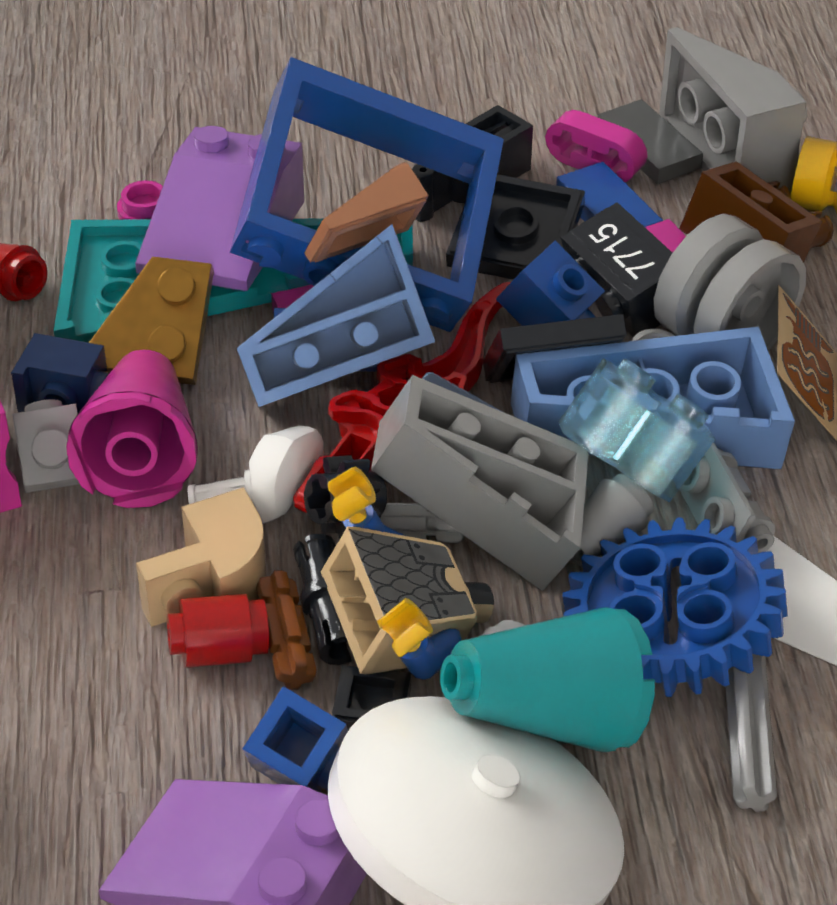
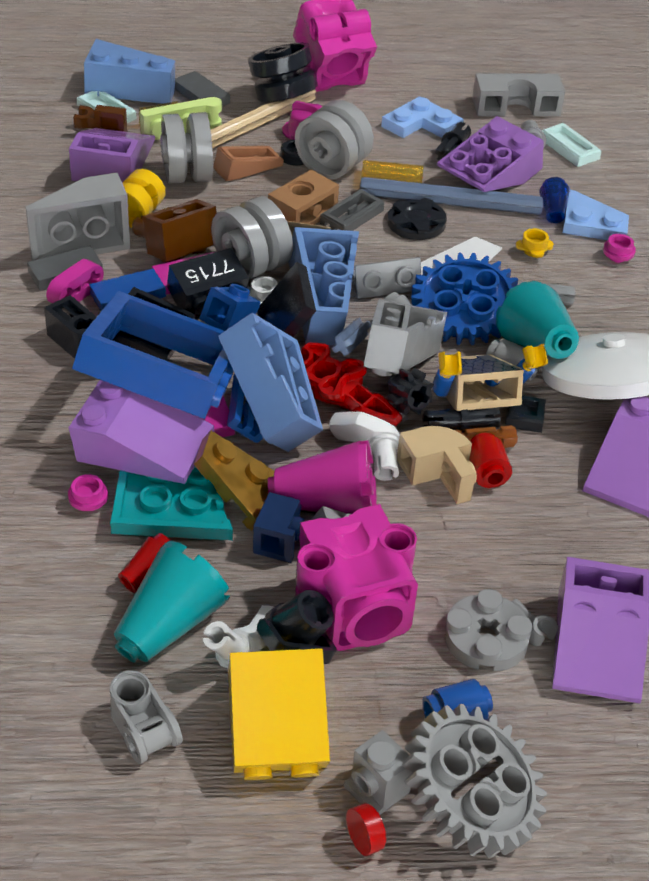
camera: 90 degrees left, 0 degrees up
blue brick [242,686,348,792] -> none
nougat slope [304,162,429,263] -> none
clear light blue brick [559,358,716,503] -> none

